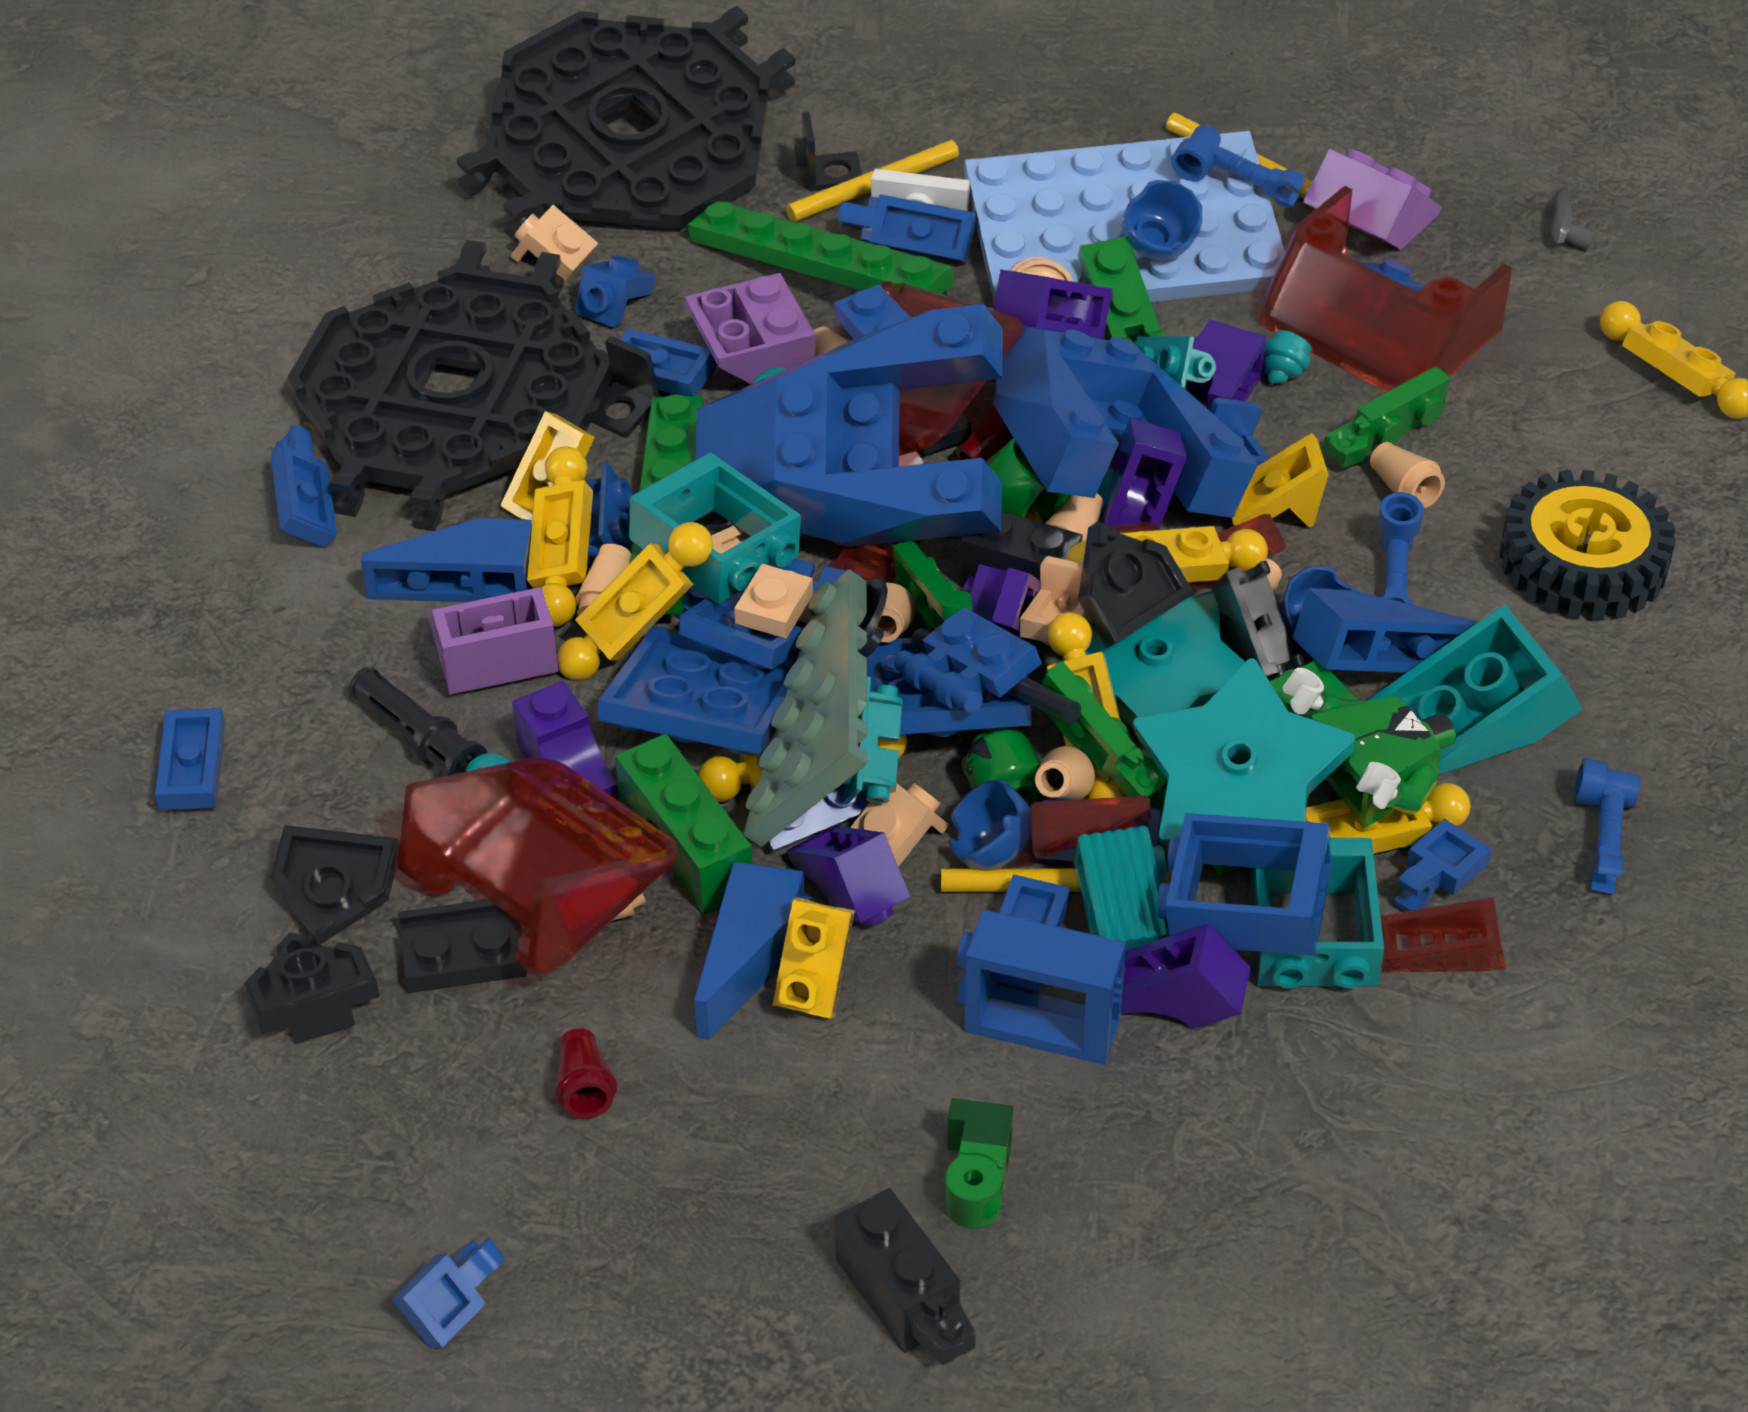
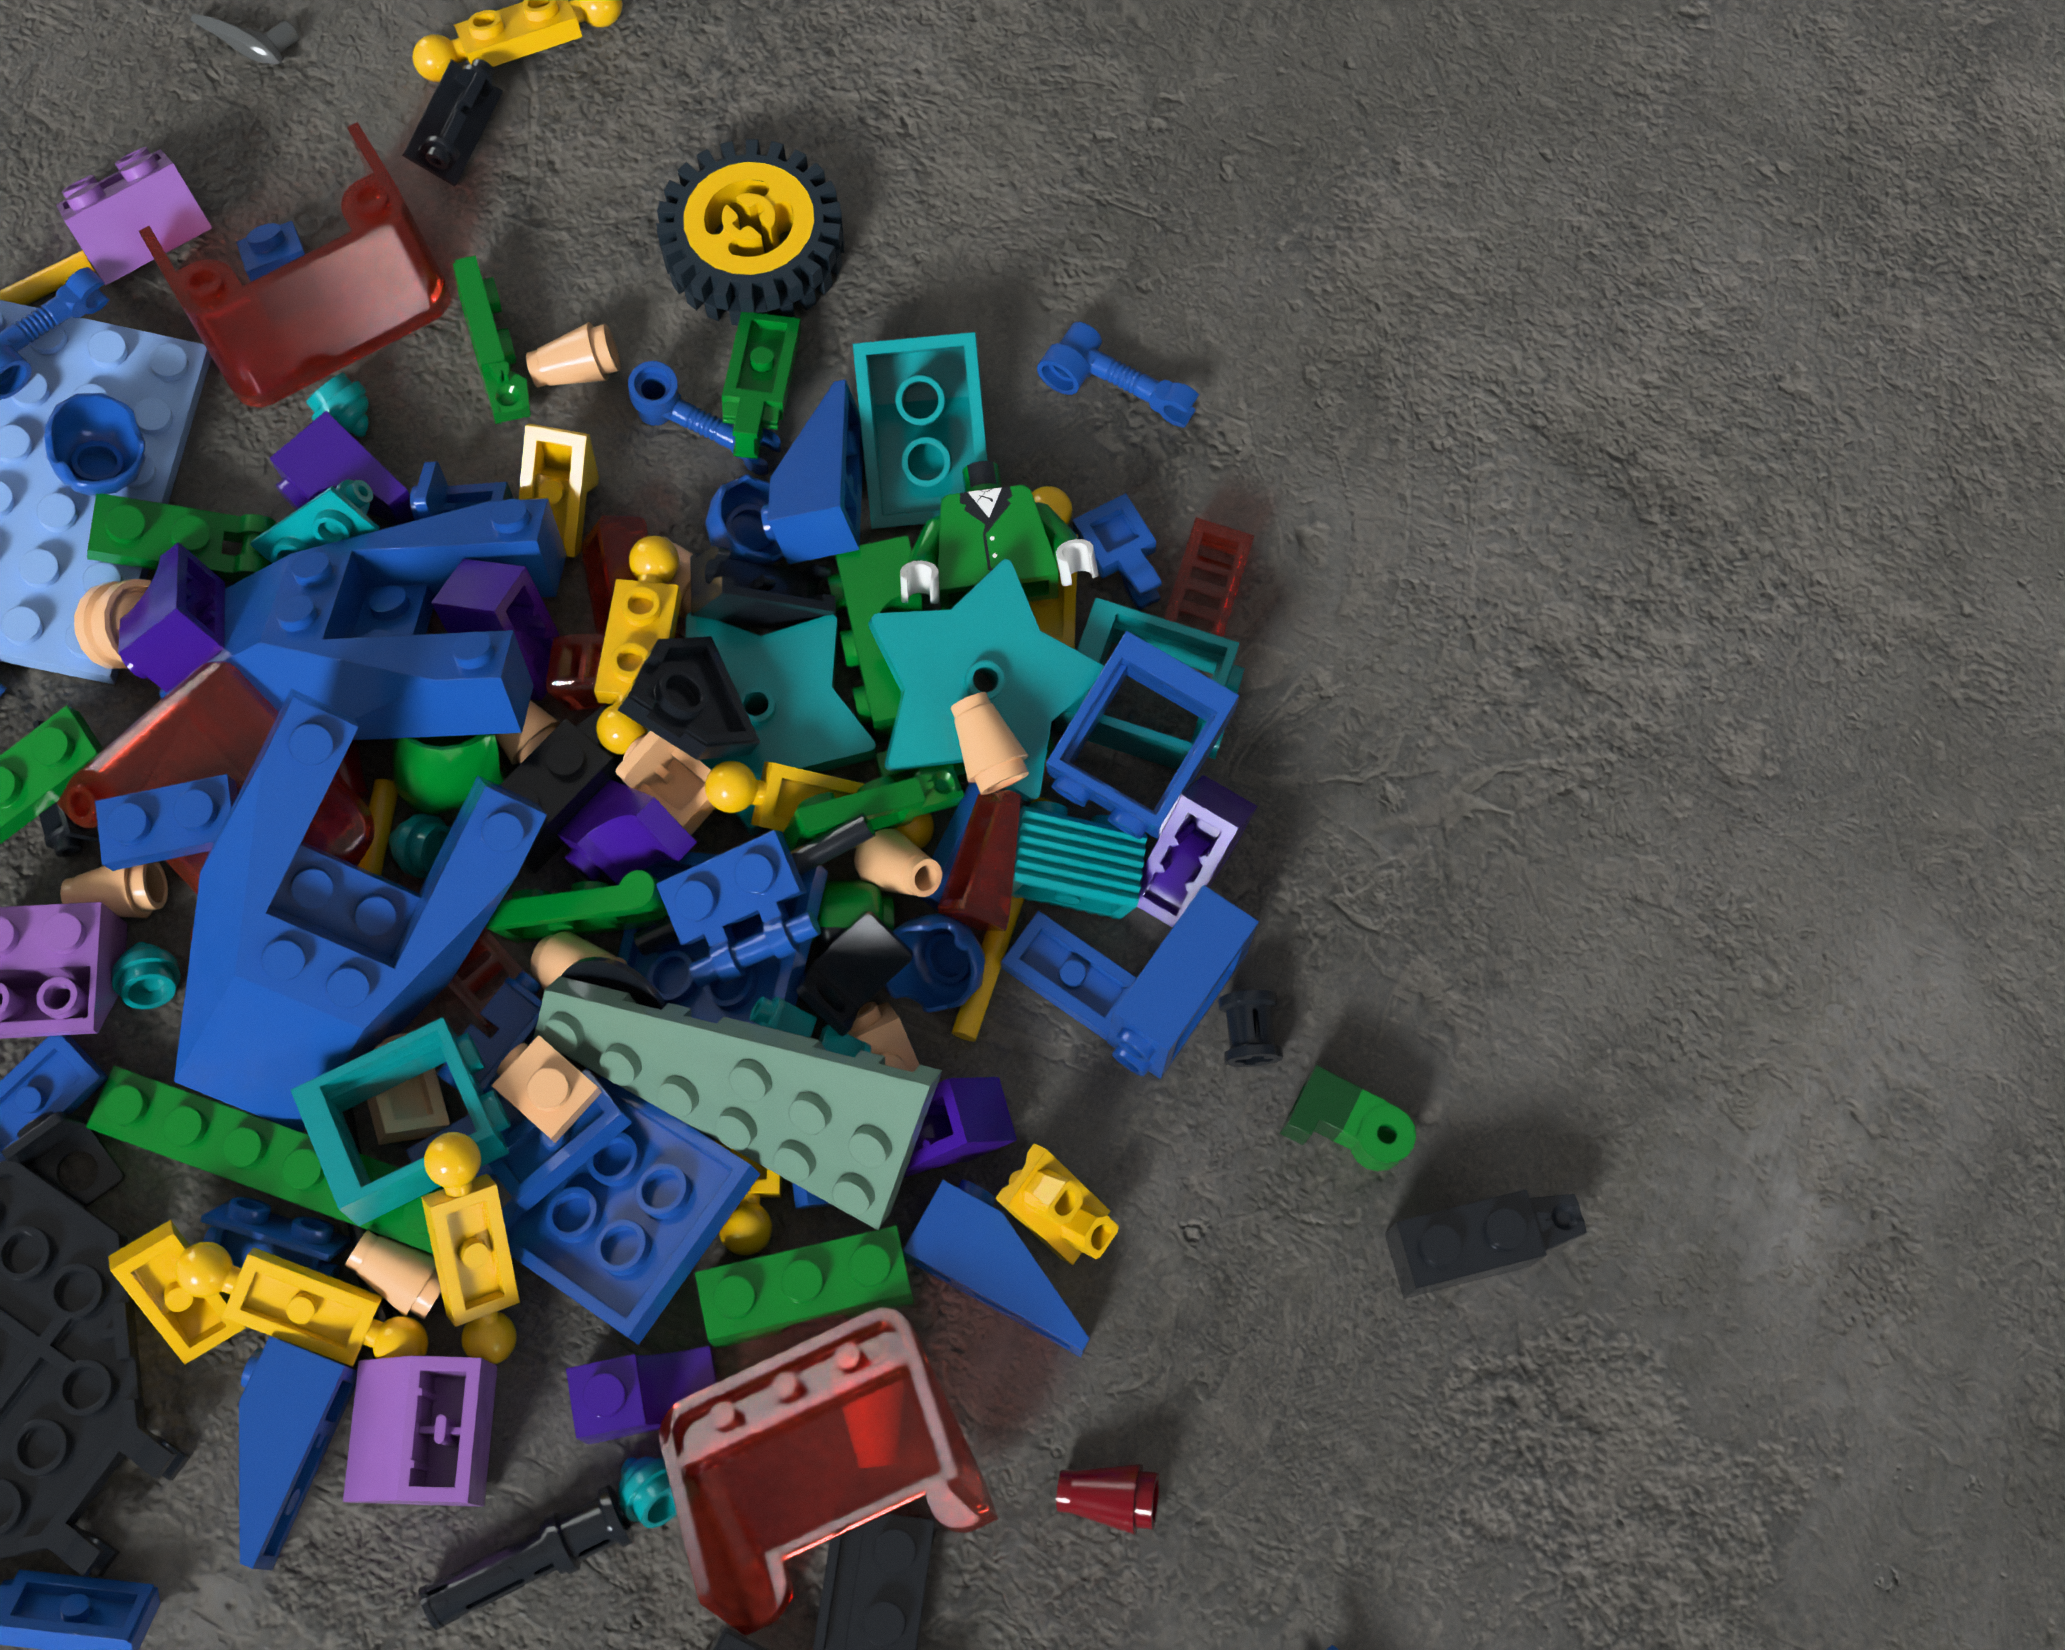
camera: 75 degrees left, 25 degrees up
none -> black hinge [402,59,503,187]
none -> green hinge [722,312,801,459]
none -> black bracket [796,911,913,1036]
none -> light nougat cone [950,692,1029,795]
none -> black bush [1218,990,1283,1067]

